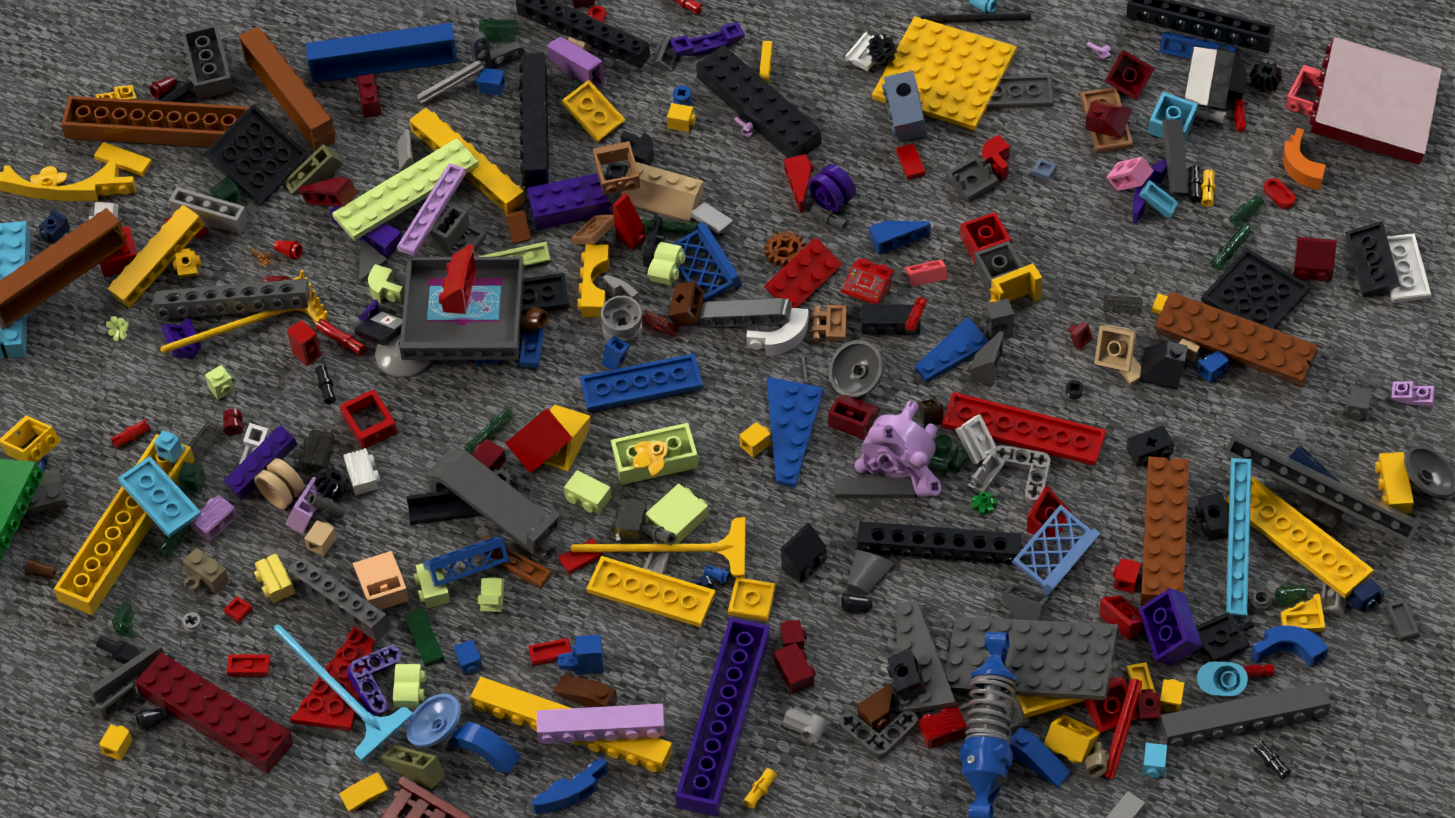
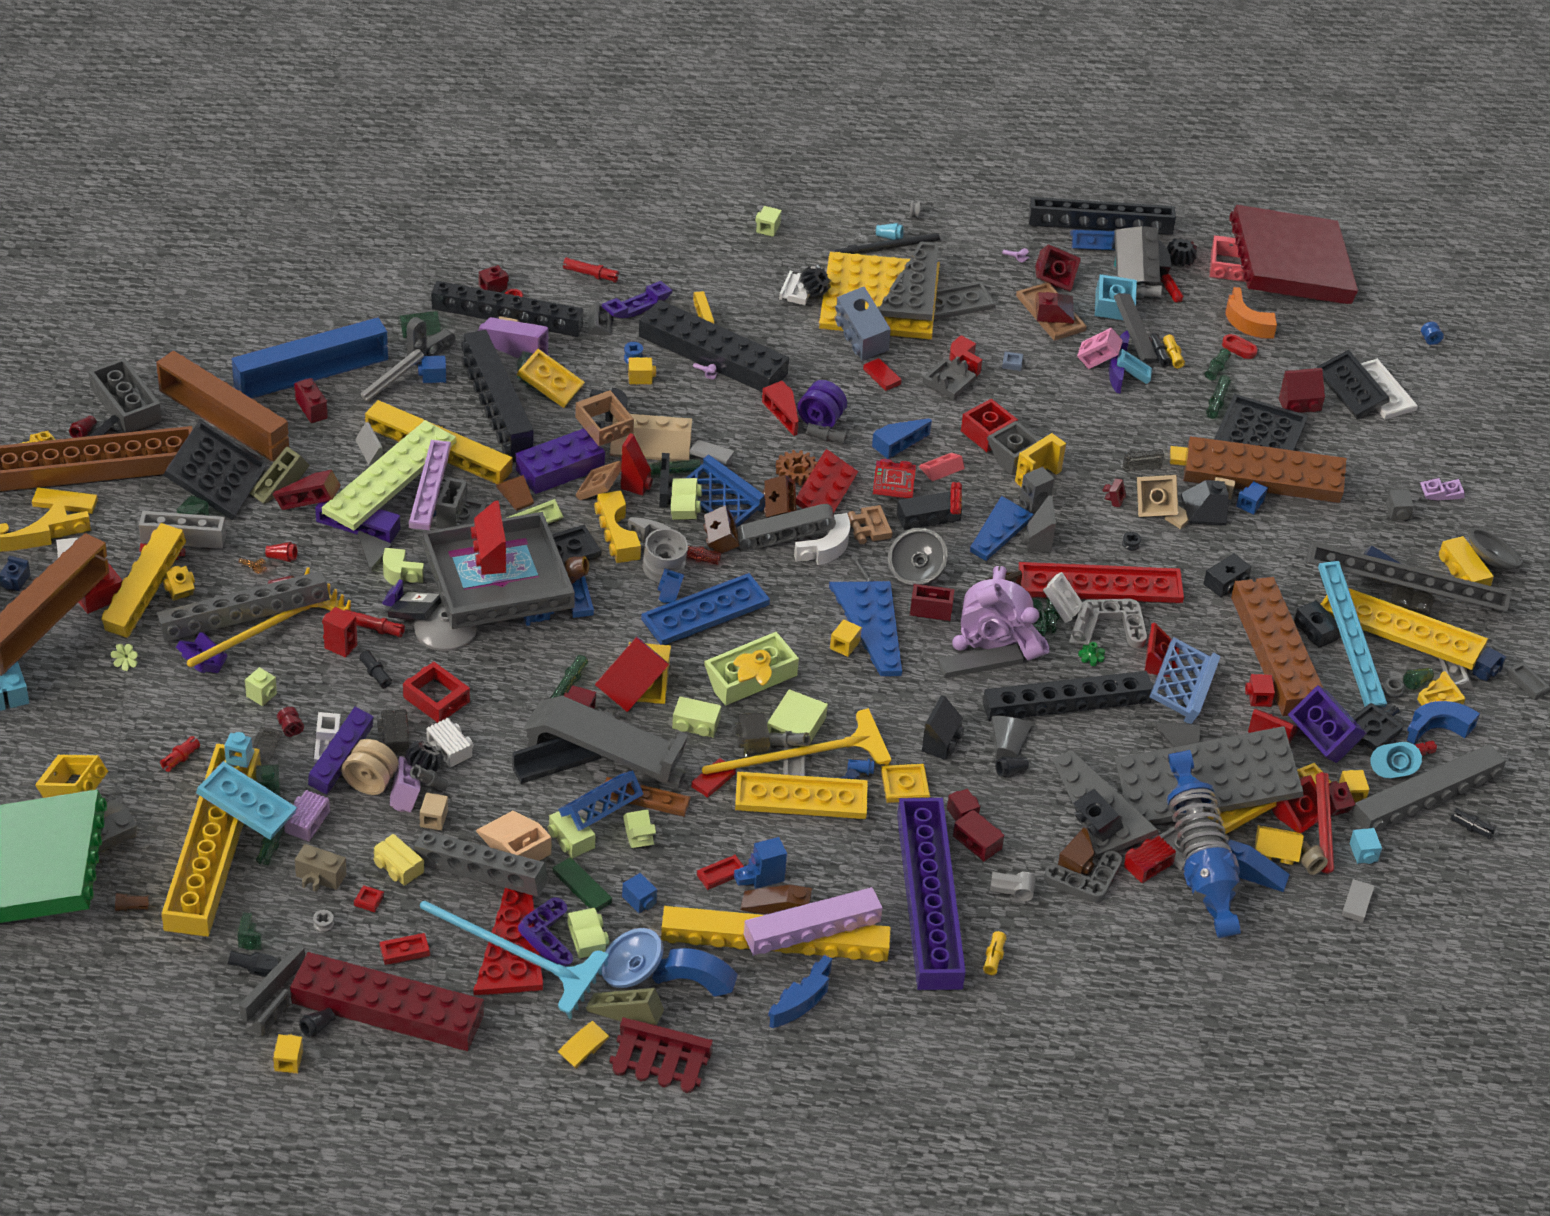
camera: 25 degrees left, 10 degrees down
none -> reddish brown brick [763,475,797,518]
none -> dark grey wing [878,242,939,320]

